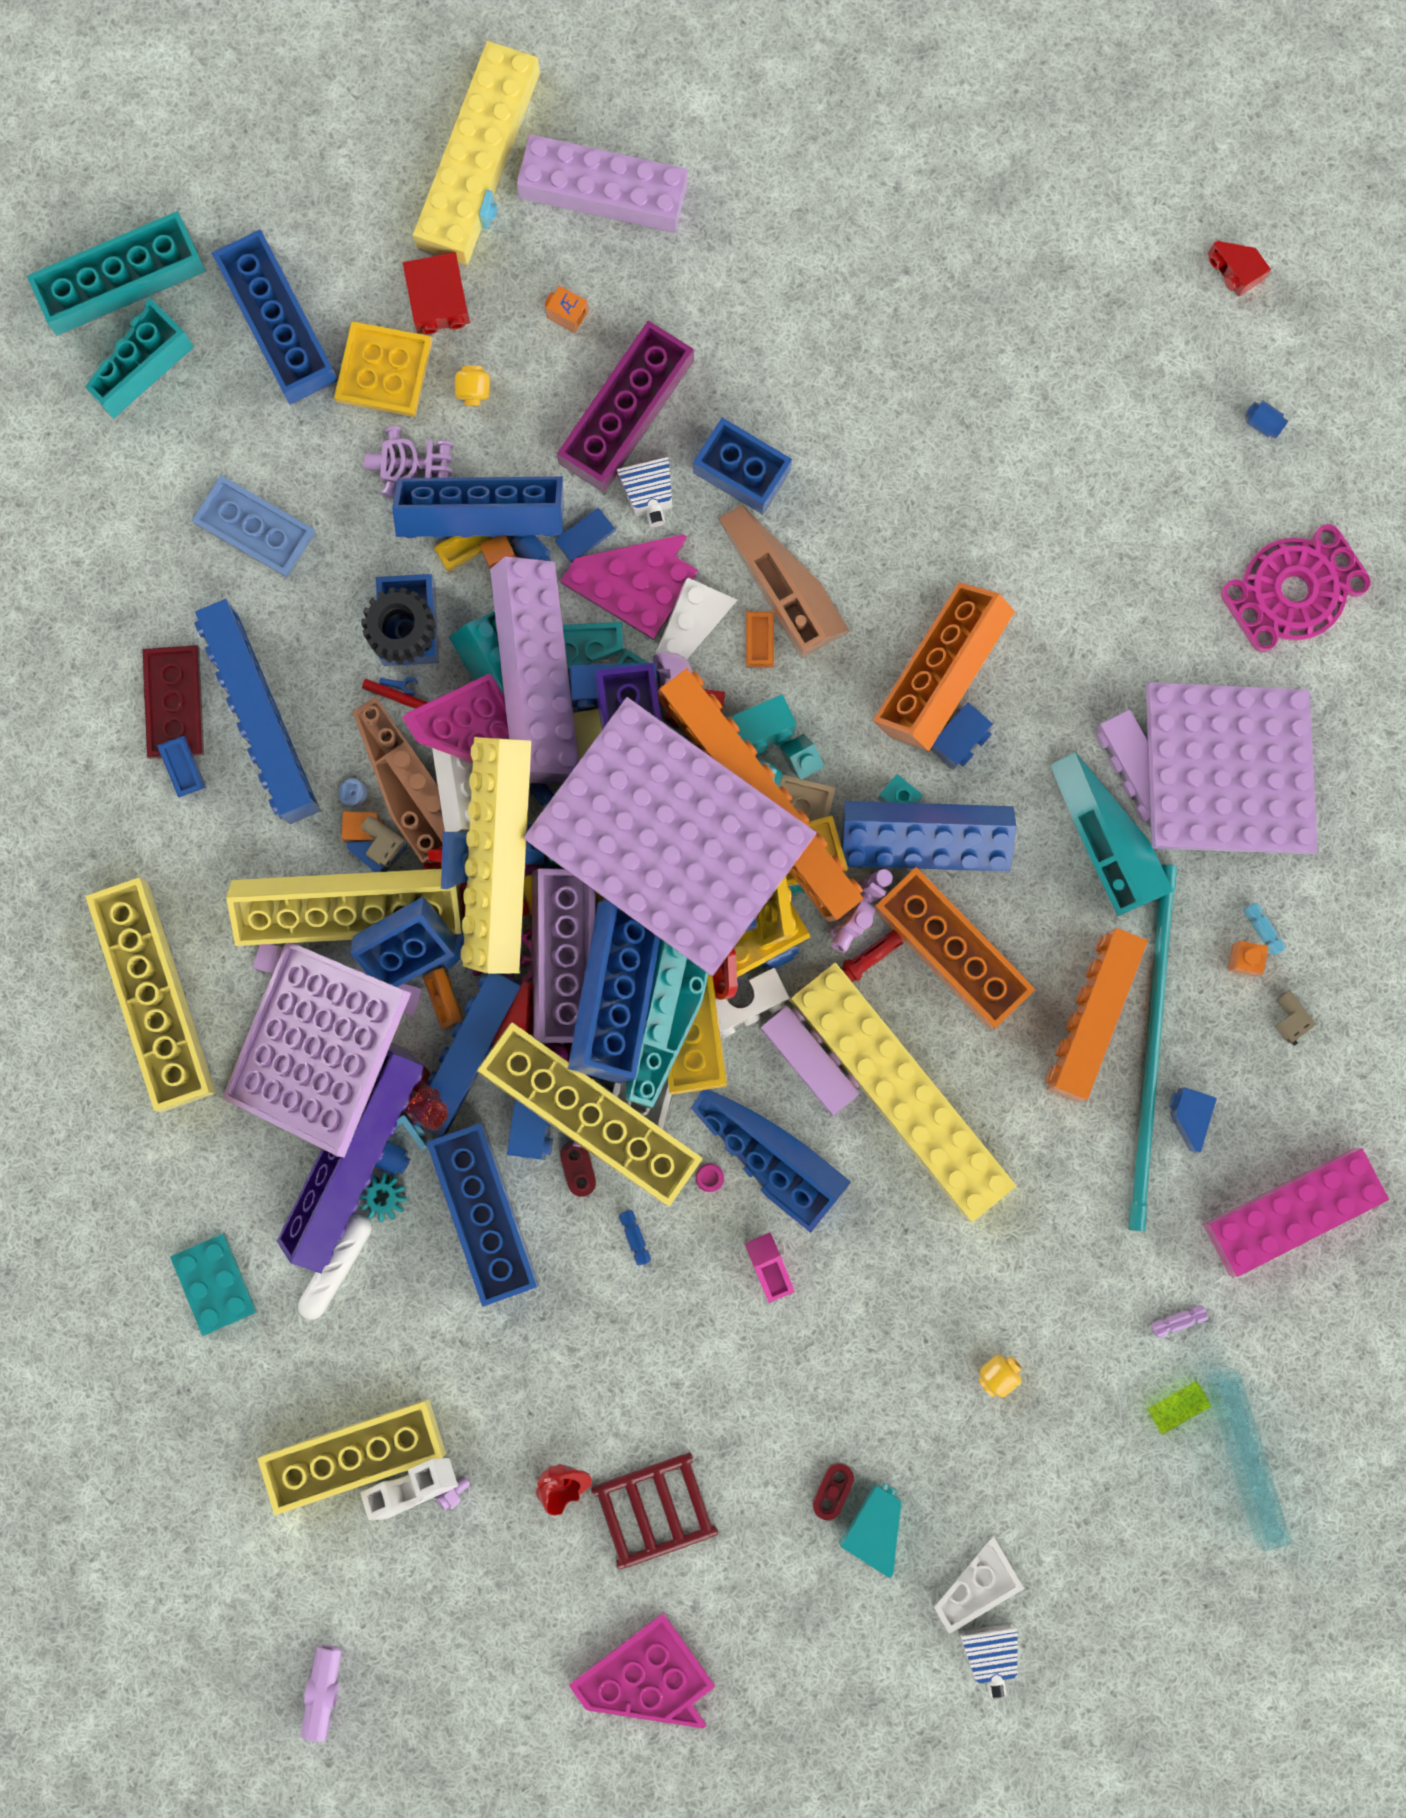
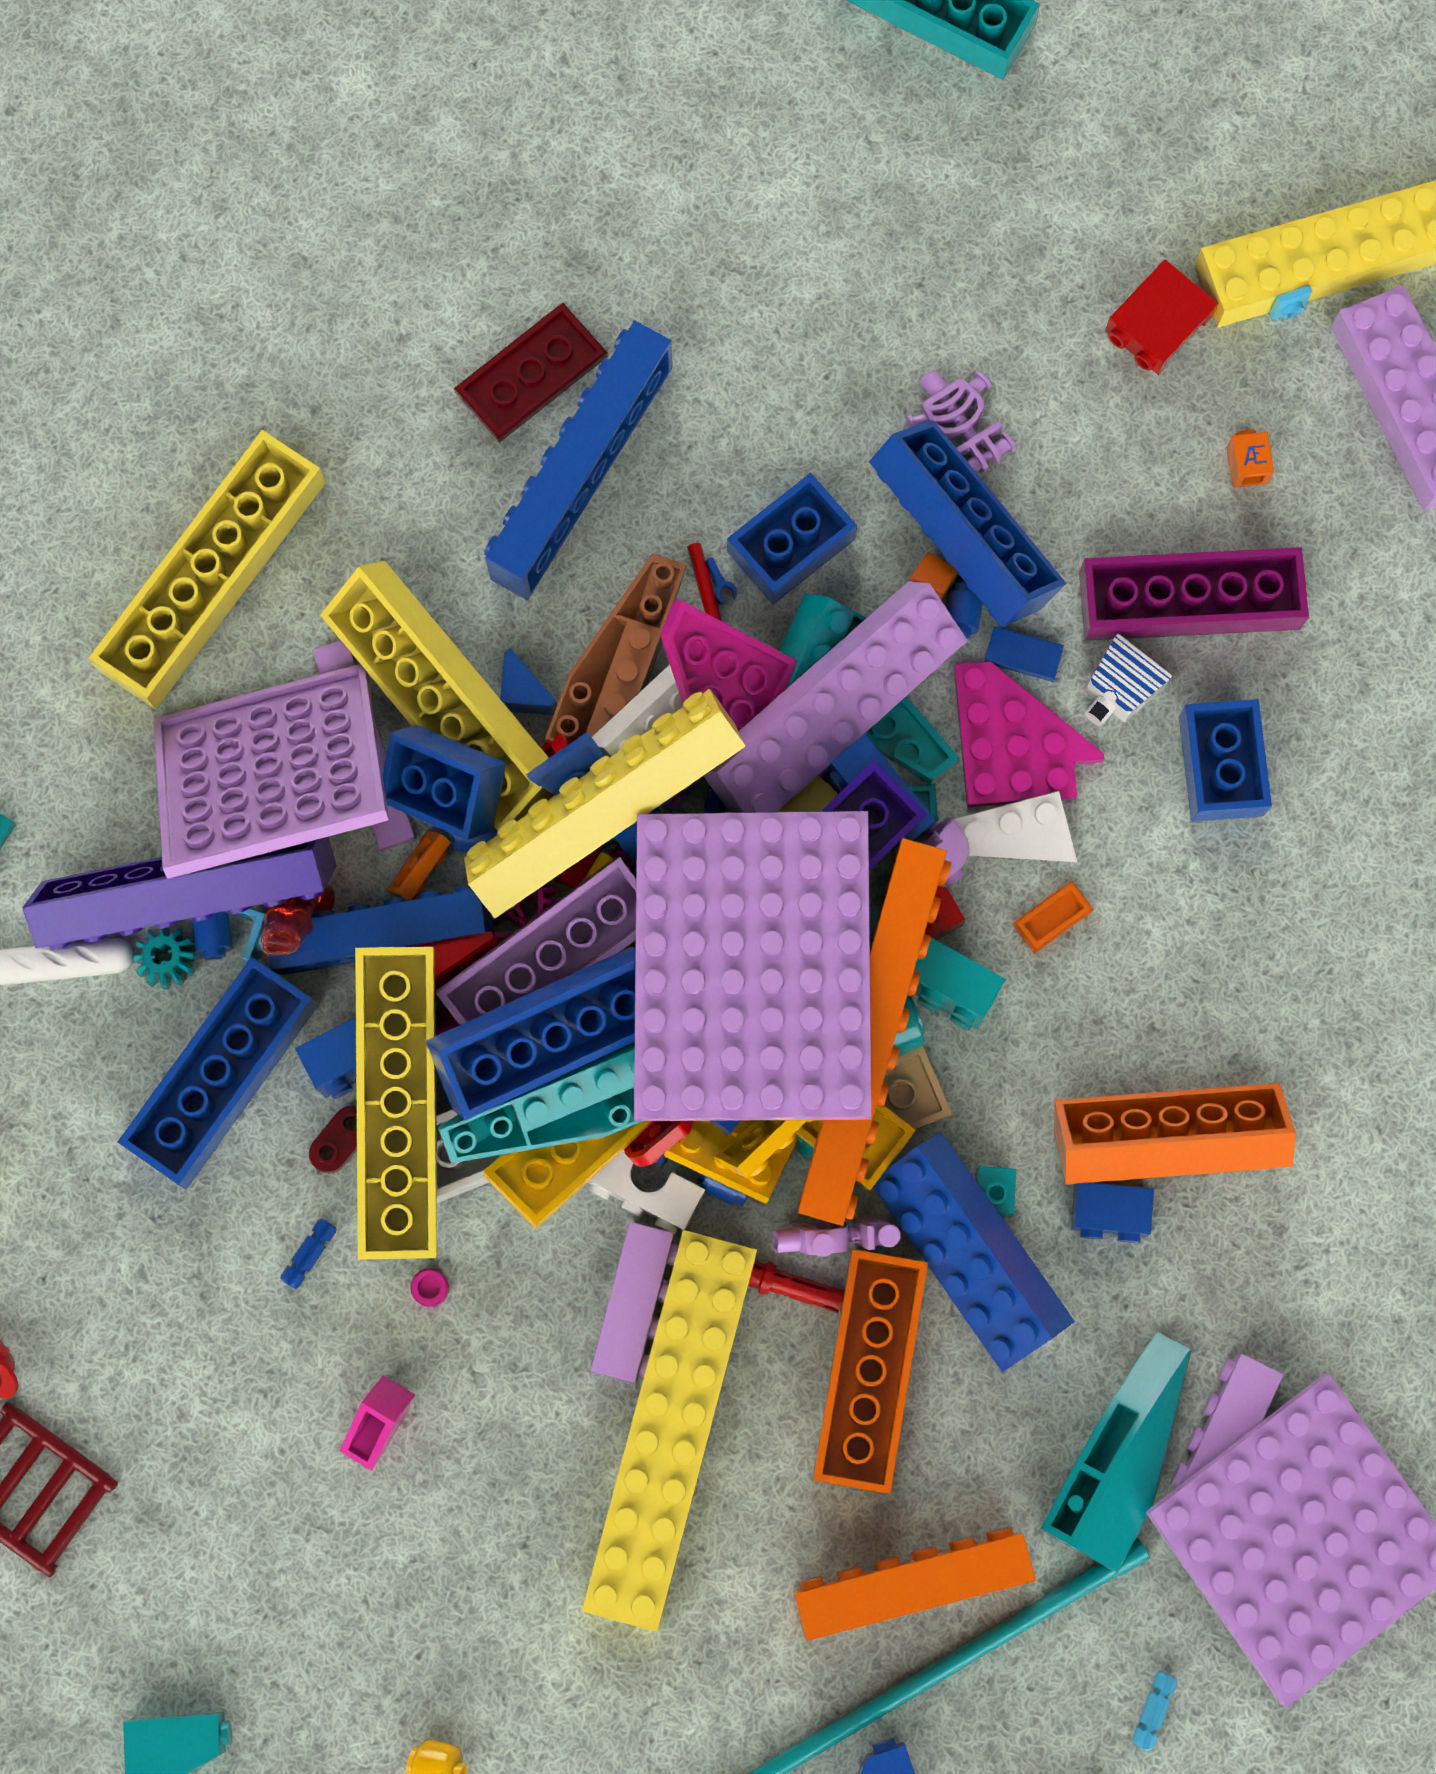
camera: 55 degrees right, 5 degrees down
teal wedge [85,297,194,419] -> none
blue tile [157,736,206,798] -> none
medium blue plate [192,475,316,578] -> none
blue brick [212,229,338,405] -> none
yellow plate [334,321,433,417] -> none
light blue tile [339,778,368,808] -> none
orange brick [341,811,385,843] -> none
black tyre [361,587,436,665] -> none
dark tan piece [361,815,405,868] -> none
yellow tile [434,536,492,572] -> none
yellow head [455,366,490,406] -> none
blue wedge [691,1089,851,1233] -> none
nougat wedge [718,505,849,659] -> none
teal brick [780,734,825,780] -> none
dark red plate [812,1462,854,1520] -> none
orange brick [1228,941,1268,977] -> none

